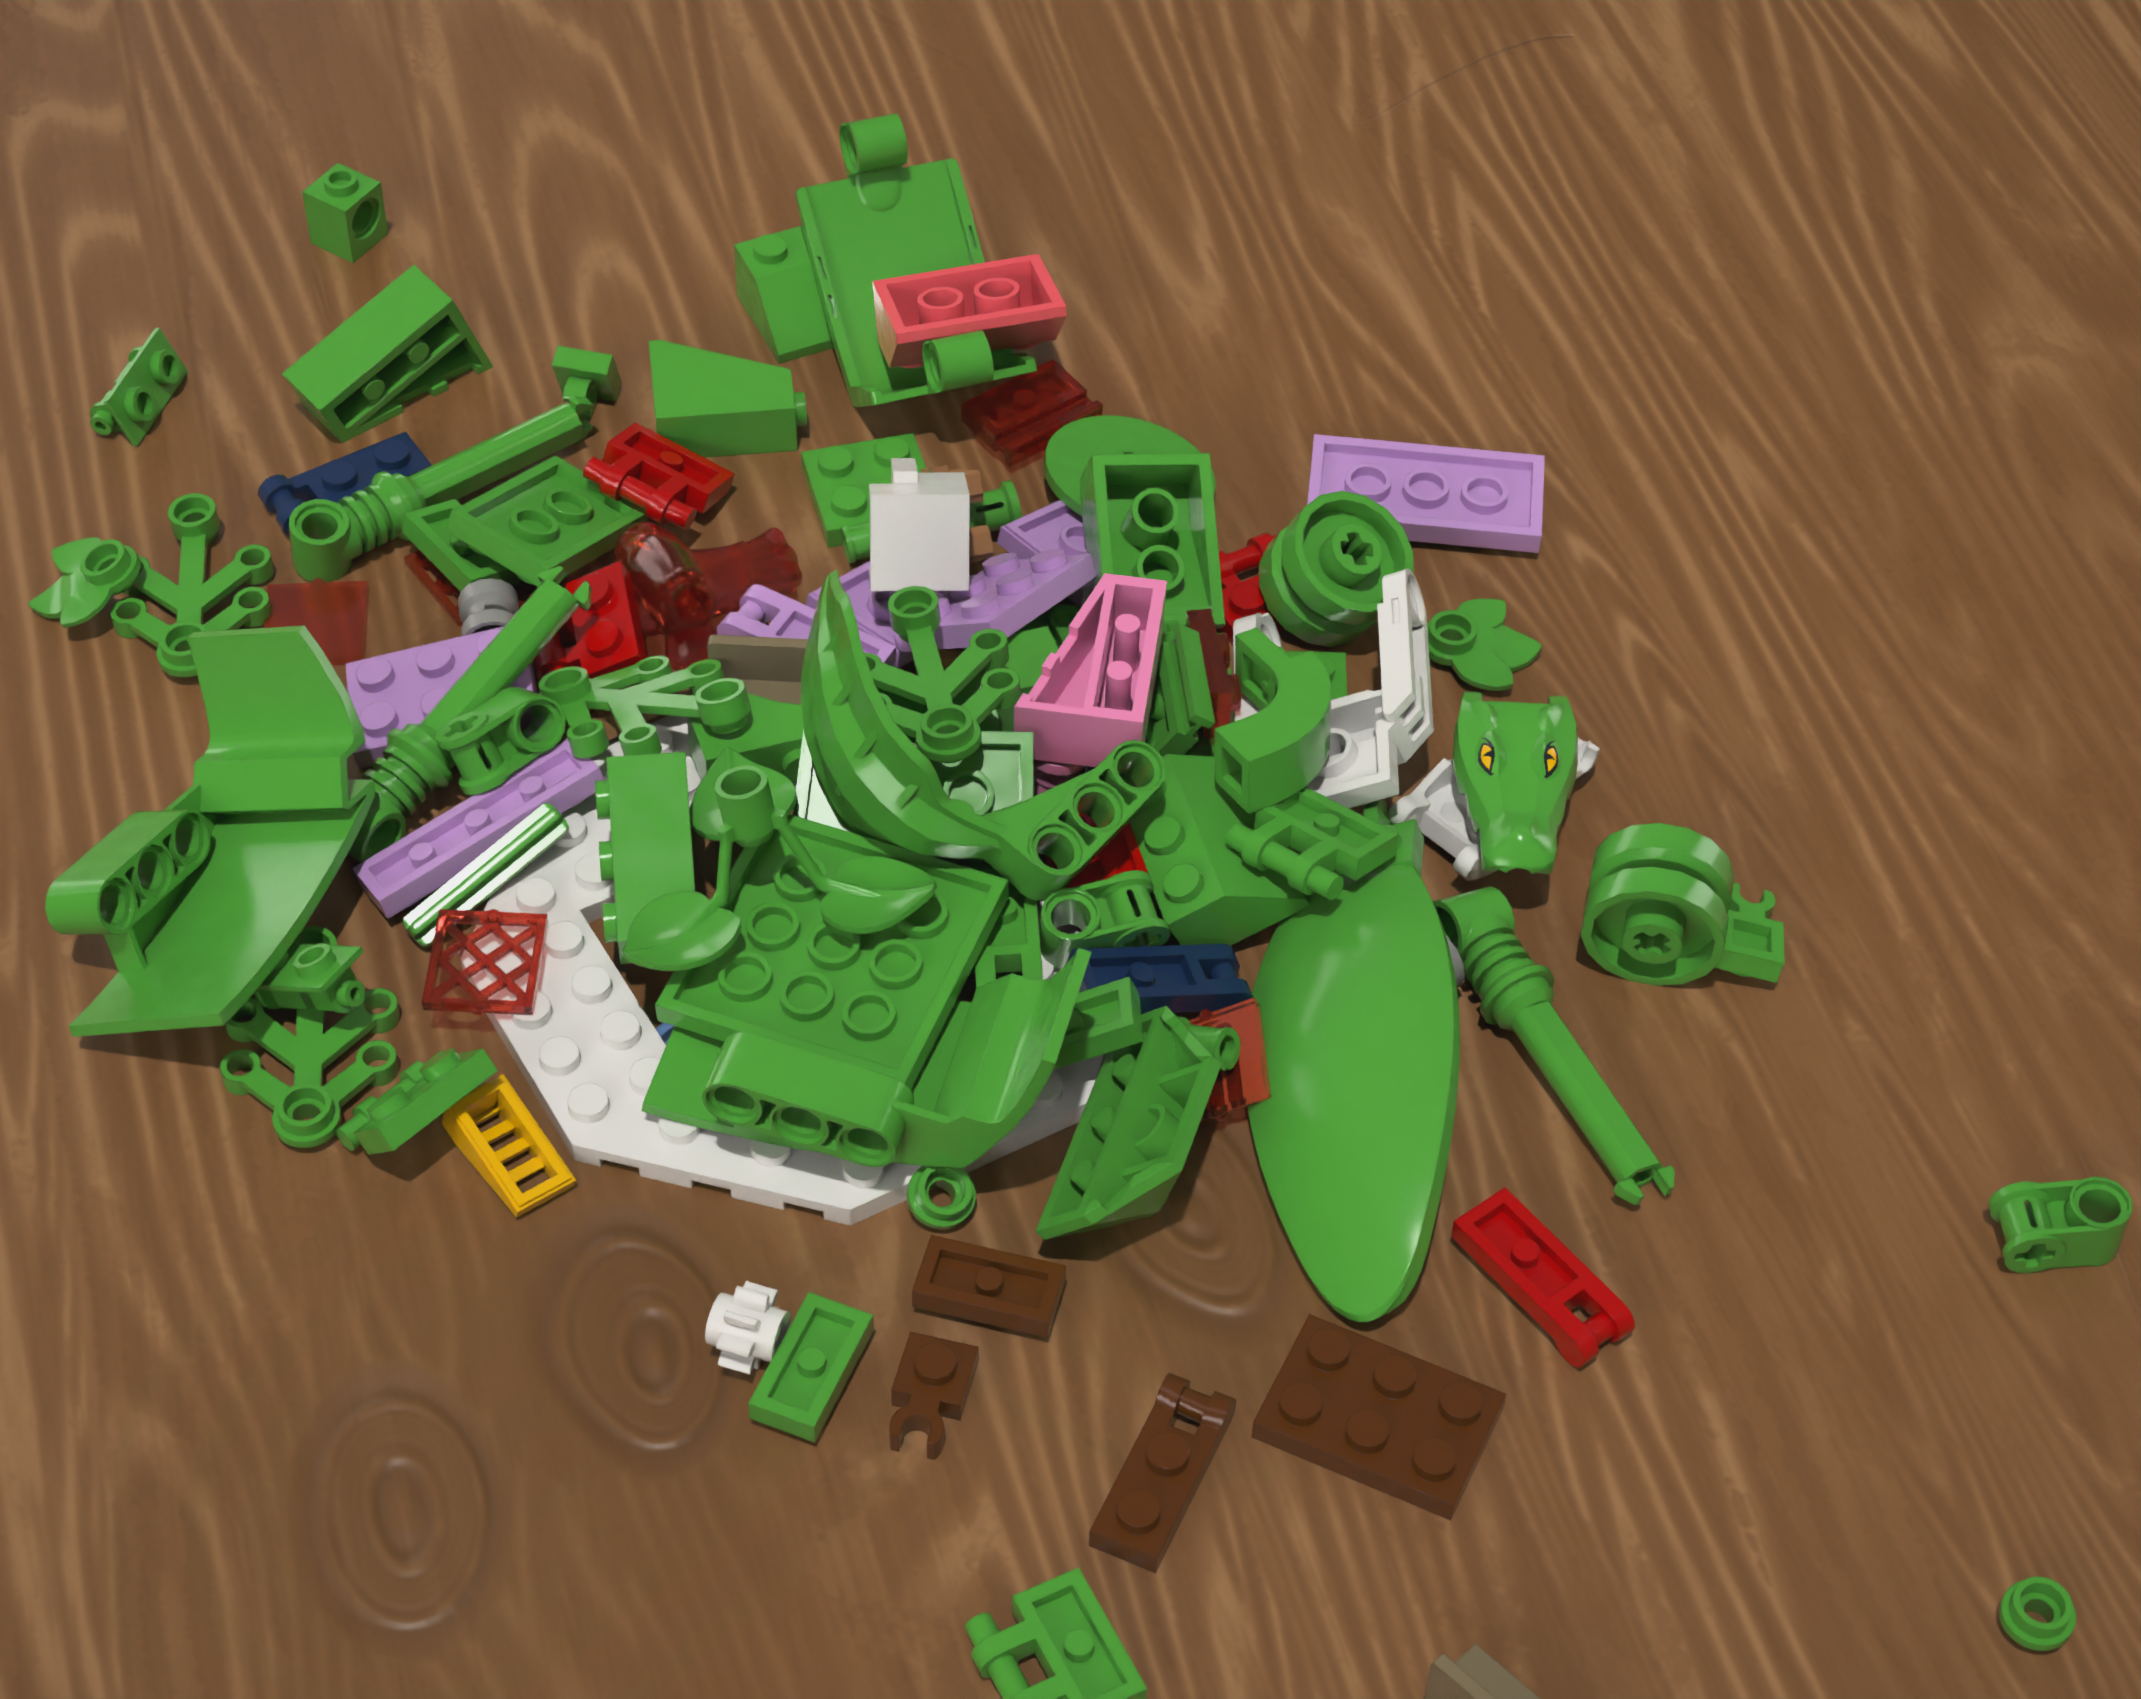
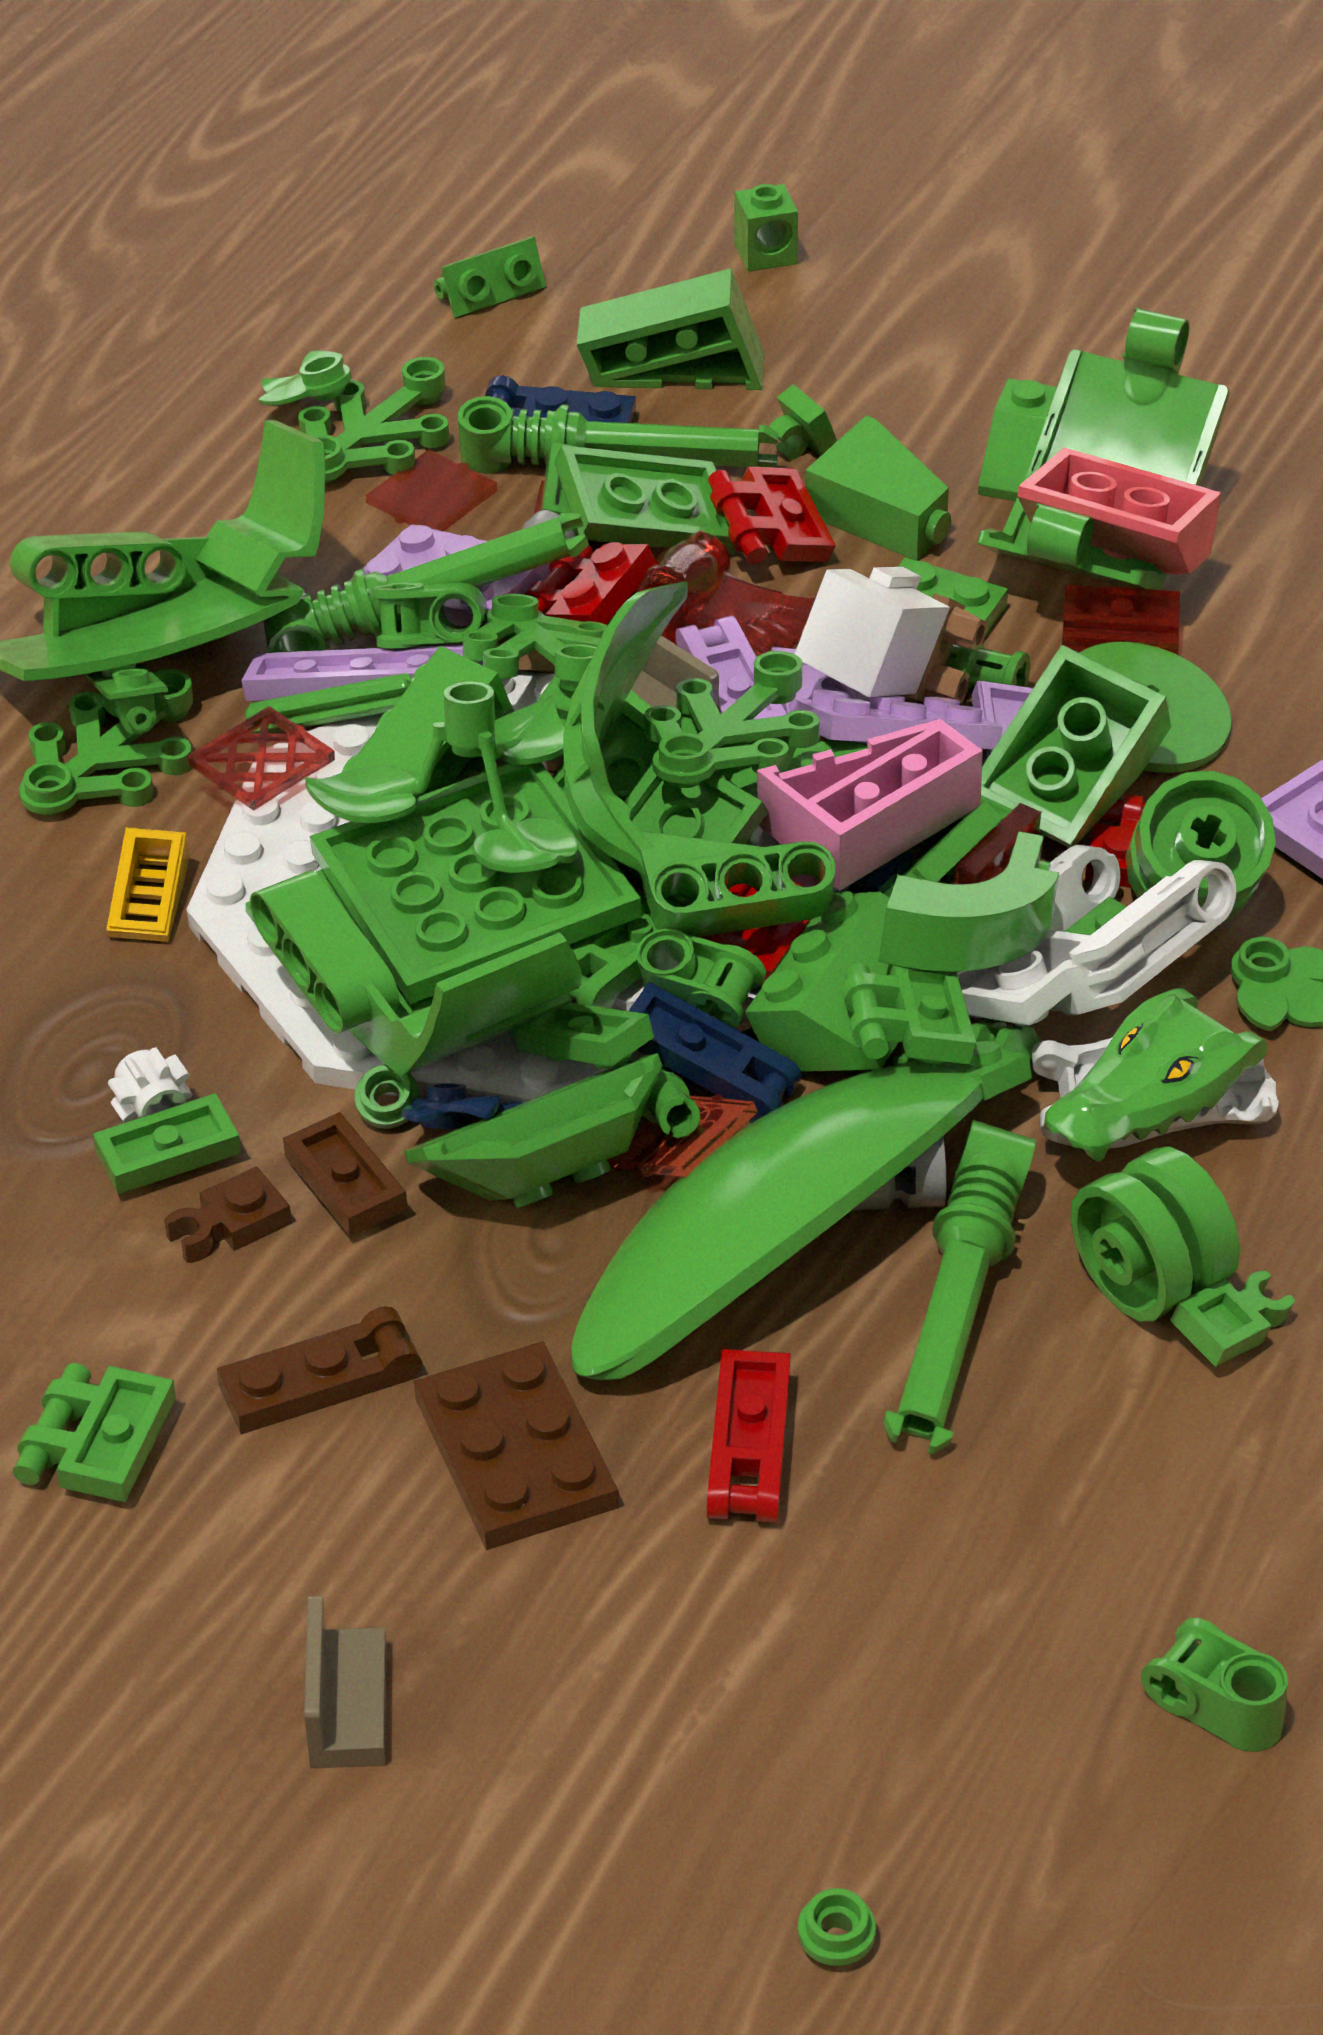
camera: 45 degrees right, 5 degrees down
bright green plate [336,1048,498,1155] -> none
none -> dark blue plate [402,1083,524,1129]

